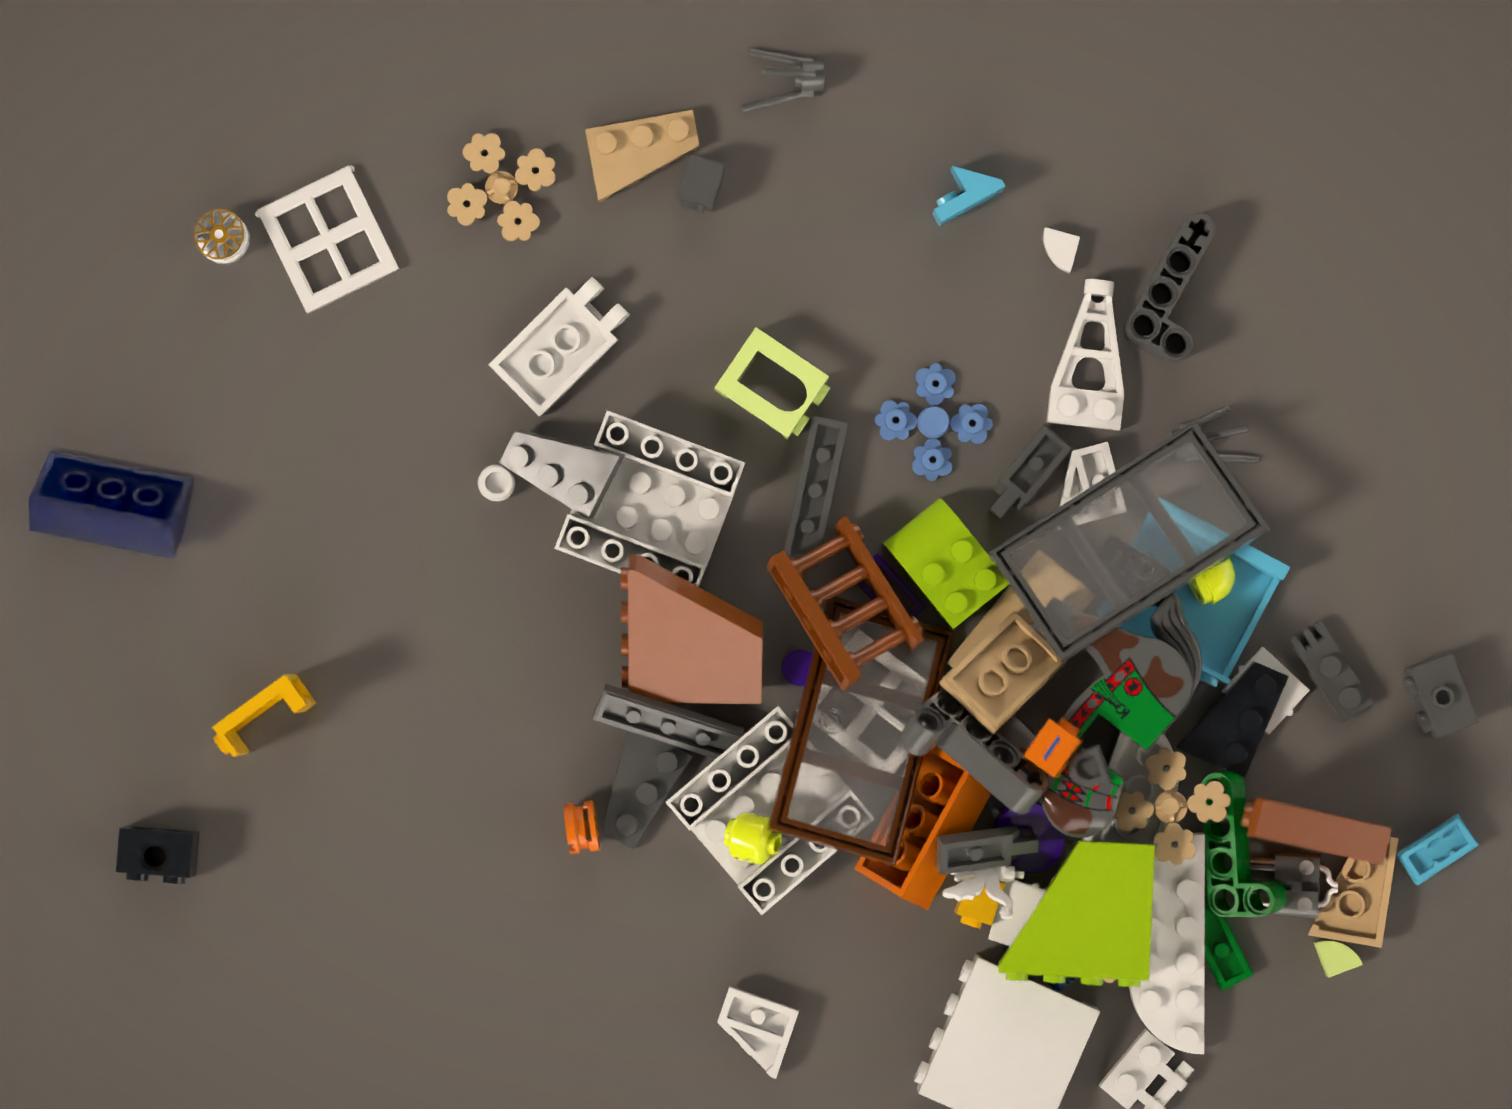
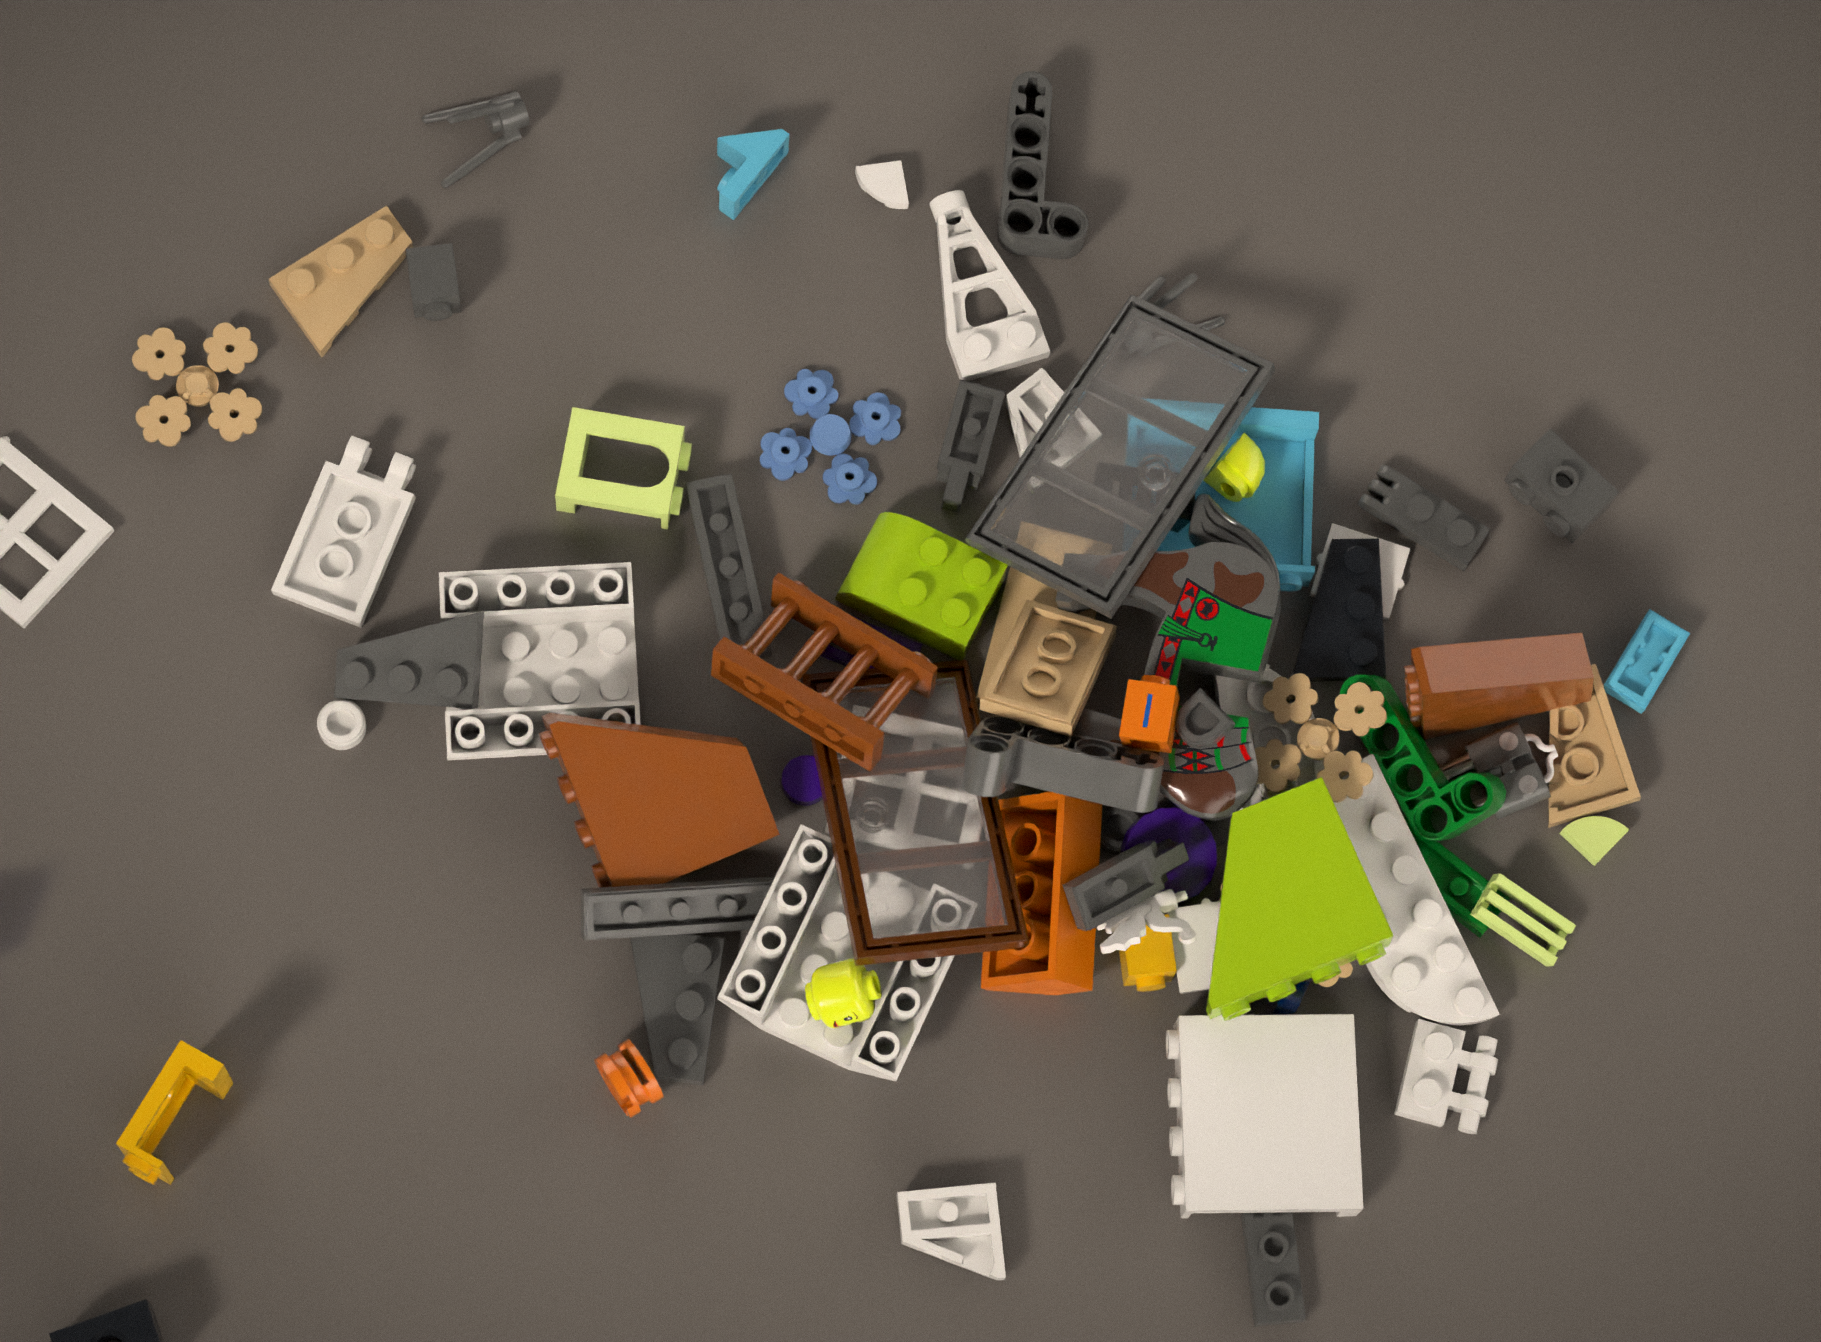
camera: 40 degrees left, 15 degrees down
none -> yellowish green tile [1470,873,1576,967]

